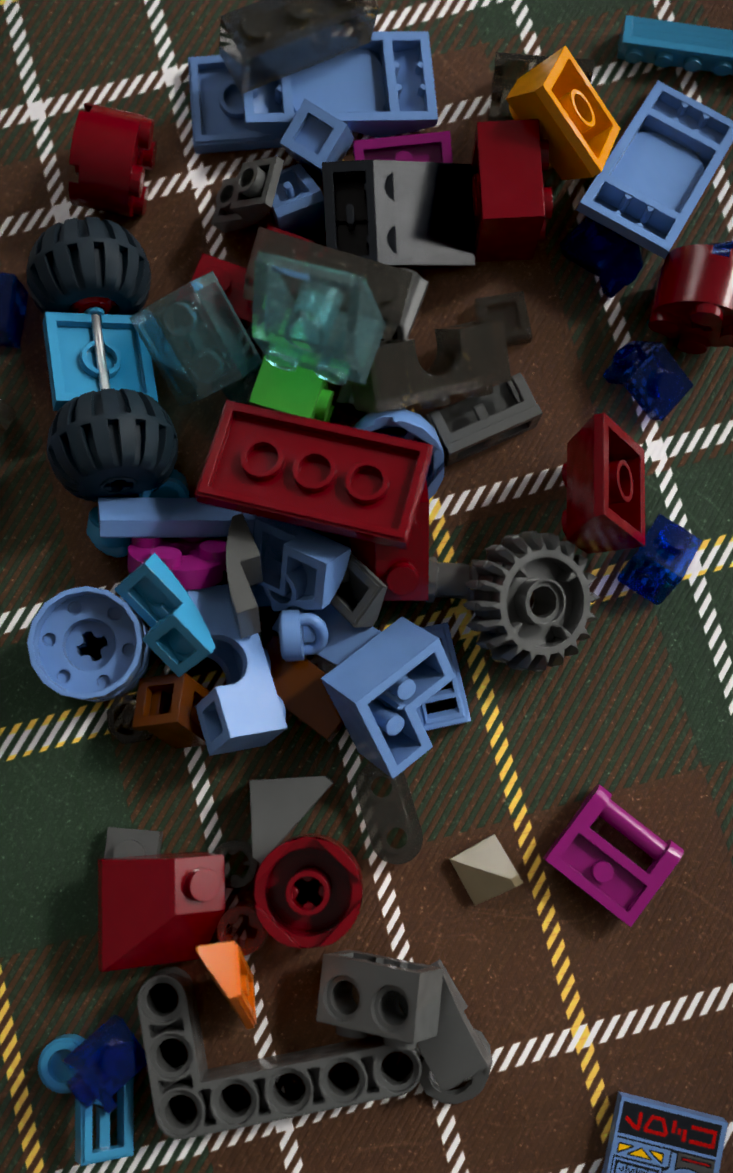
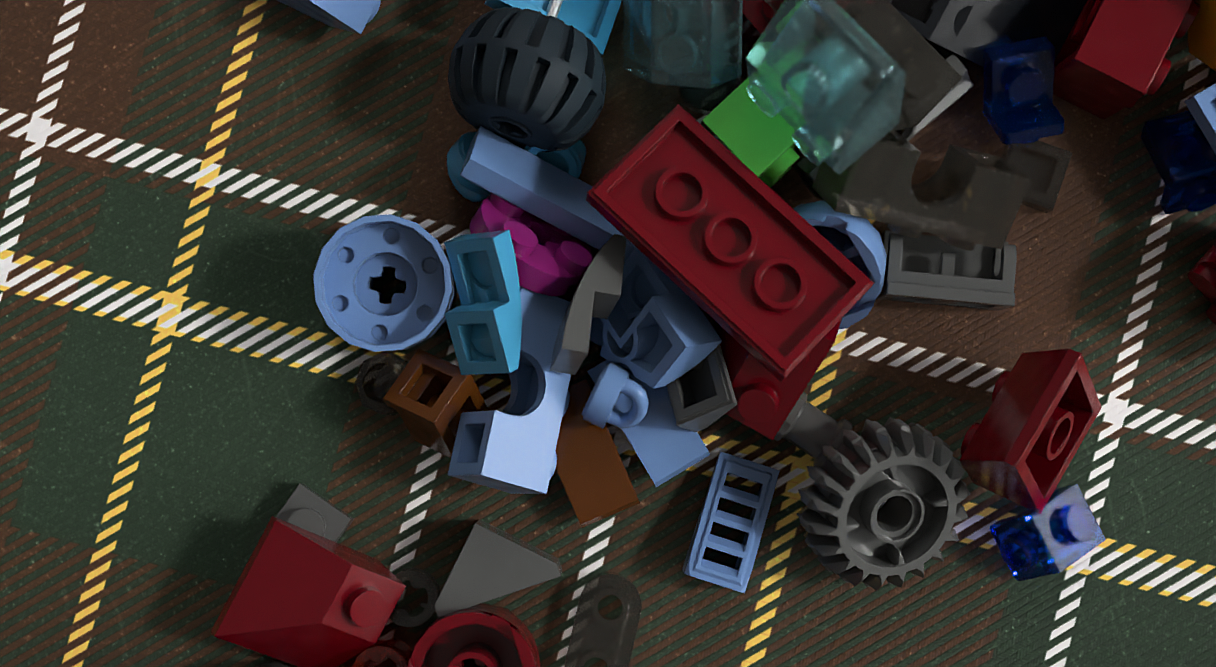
camera: 25 degrees right, 5 degrees up
medium blue brick [321,617,456,779] -> none
clear blue bracket [603,341,694,421] -> none
none -> clear blue bracket [983,36,1064,145]

